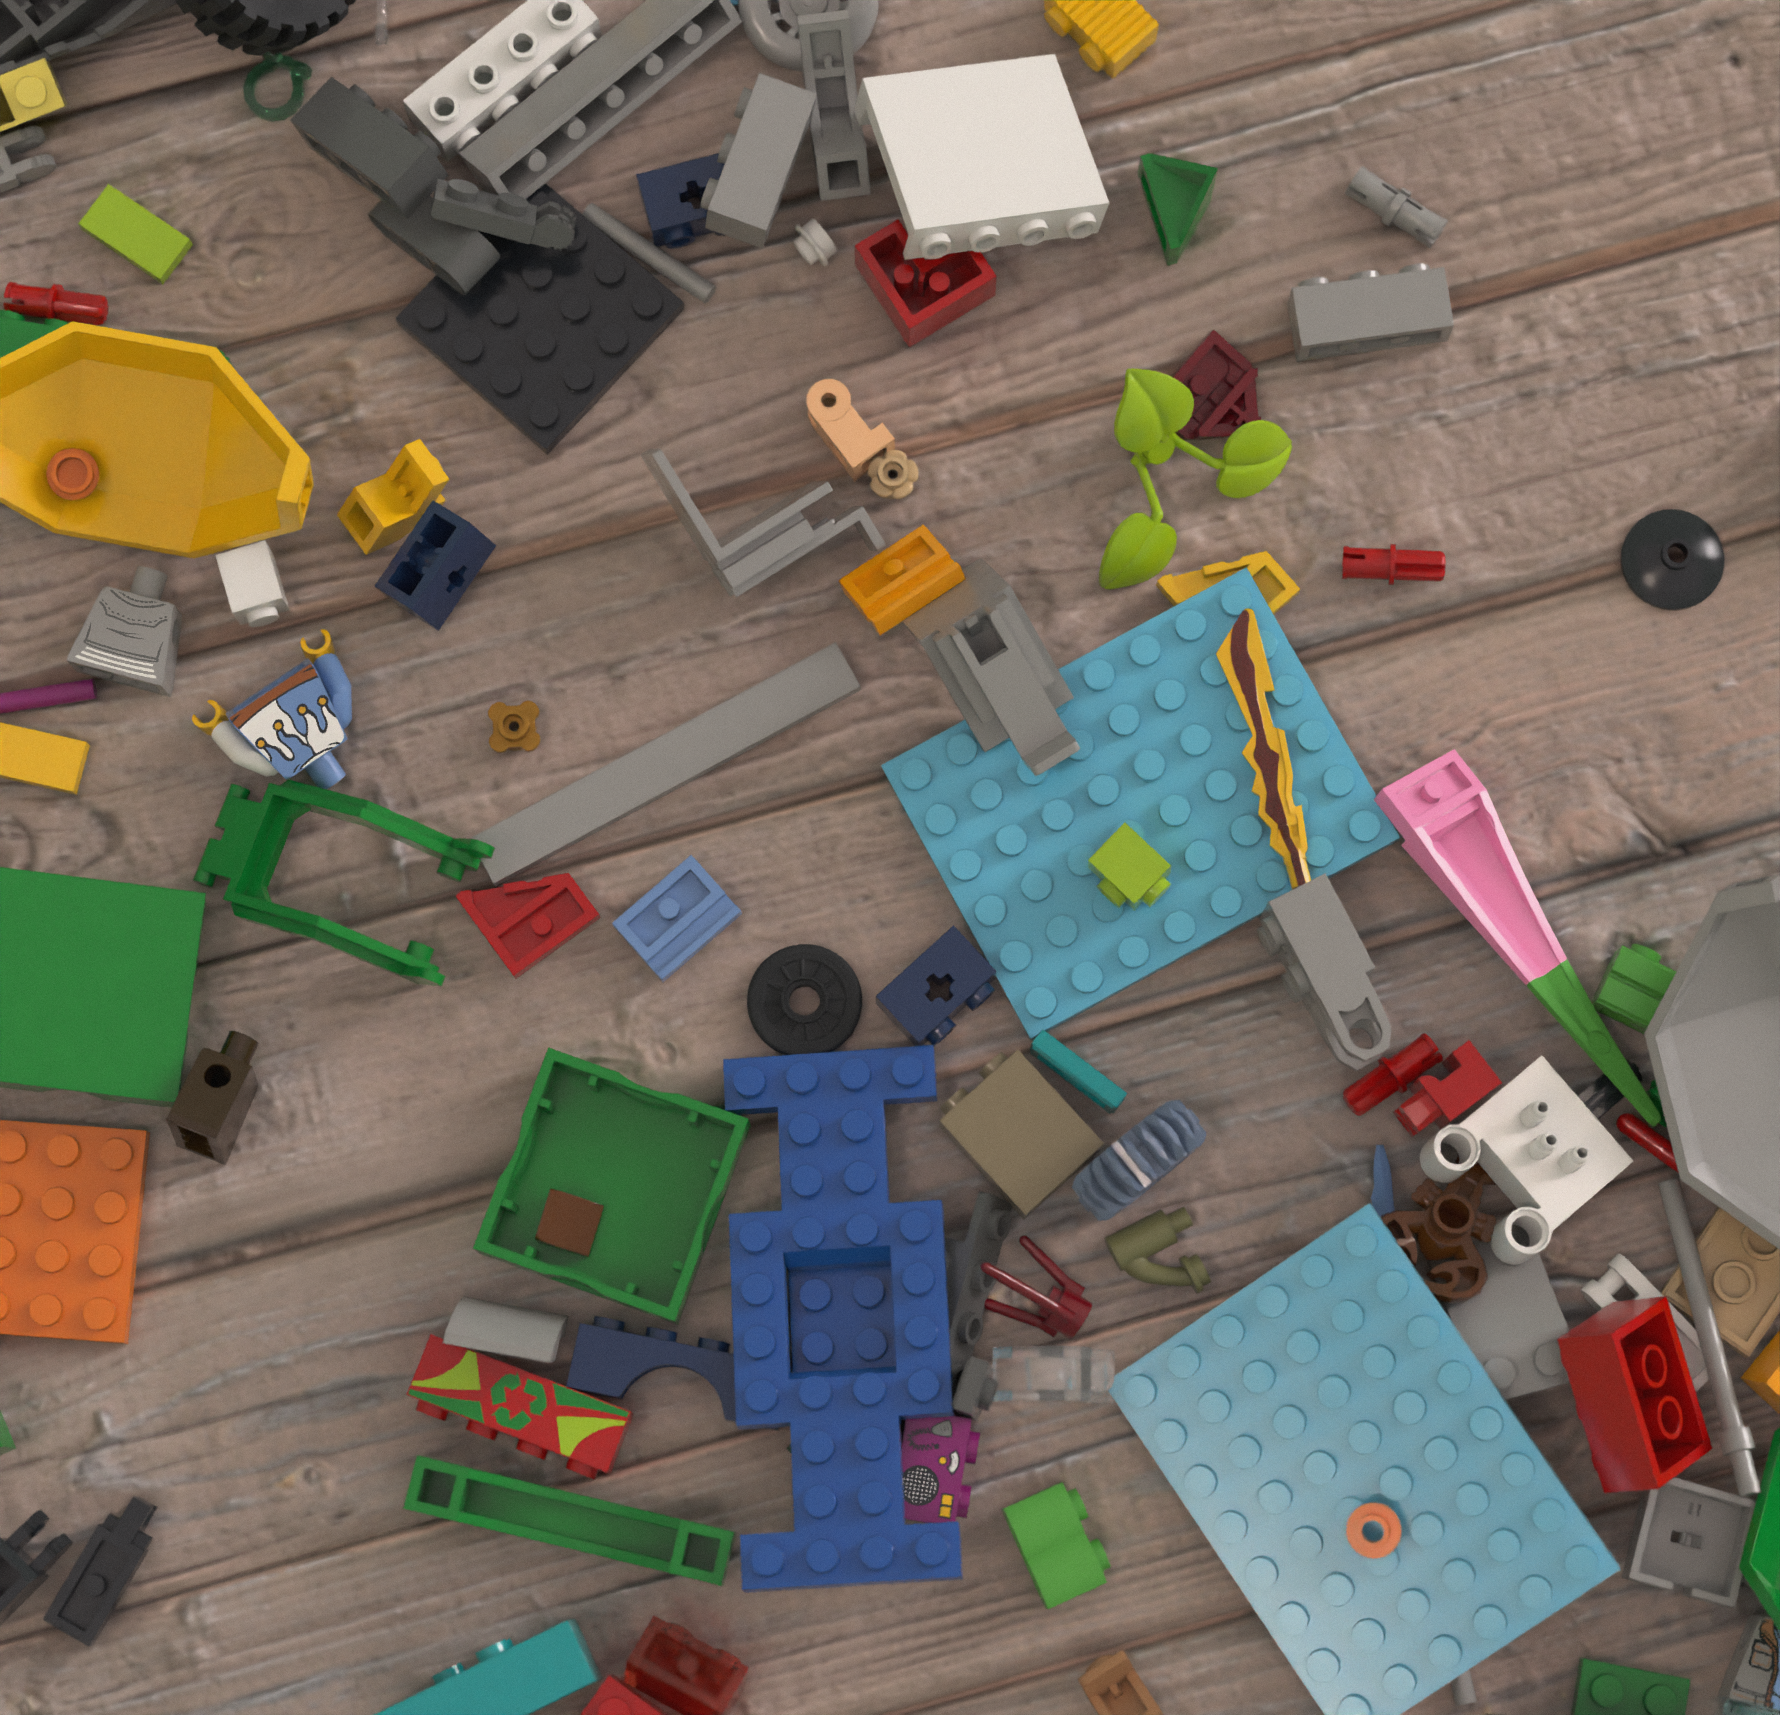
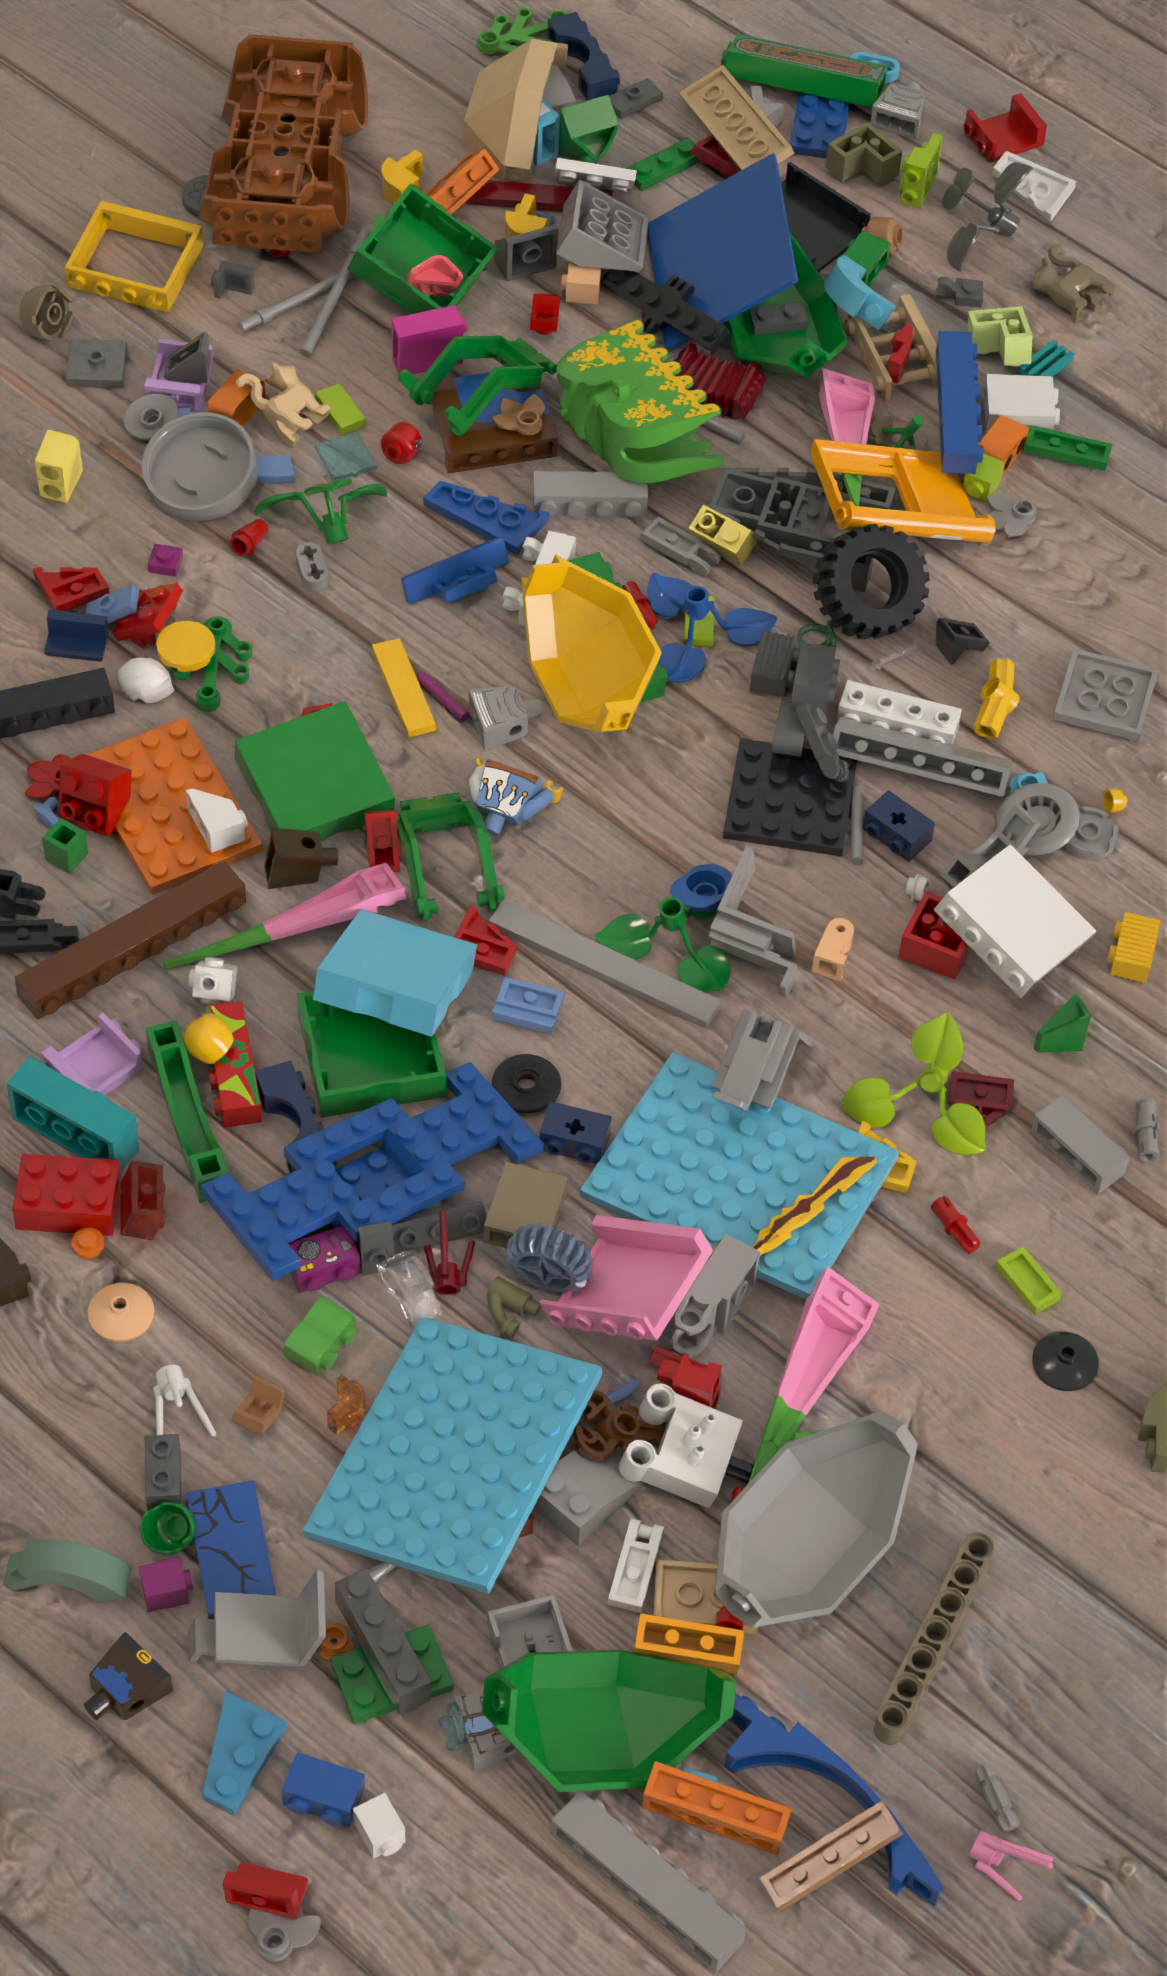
camera: 55 degrees right, 25 degrees down
orange plate [46,448,100,501] -> none
white brick [215,540,290,627] -> none
yellow brick [337,439,450,555] -> none
dark blue brick [375,500,496,631] -> none
light grey slope [443,1297,569,1363] -> none
pearl gold plate [488,700,541,753] -> none
reddish brown slope [535,1188,604,1257] -> none
light grey brick [700,73,817,249] -> none
light orange plate [838,524,966,636] -> none
tan plate [868,450,918,499] -> none
teal tile [1030,1029,1127,1114] -> none
lime brick [1088,822,1171,911] -> none
orange plate [1346,1502,1402,1558] -> none
red brick [1557,1296,1713,1493] -> none
light grey bar [1658,1179,1761,1497] -> none
none -> reddish brown brick [14,860,246,1020]
none -> lavender panel [41,1013,143,1095]
none -> bright pink plate [163,863,406,970]
none -> yellow hair [183,1014,234,1064]
none -> white slope [186,788,248,853]
none -> white brick [188,957,238,1004]
none -> medium azure tile [313,909,477,1037]
none -> clear orange bracket [327,1374,366,1436]
none -> red slope [364,810,401,872]
none -> bright pink panel [539,1215,713,1341]
none -> green plant [595,897,730,992]
none -> blue plant [647,572,777,683]
none -> blue piece [670,864,732,913]
none -> dark grey brick [750,630,800,697]
none -> lime tile [995,1246,1062,1315]

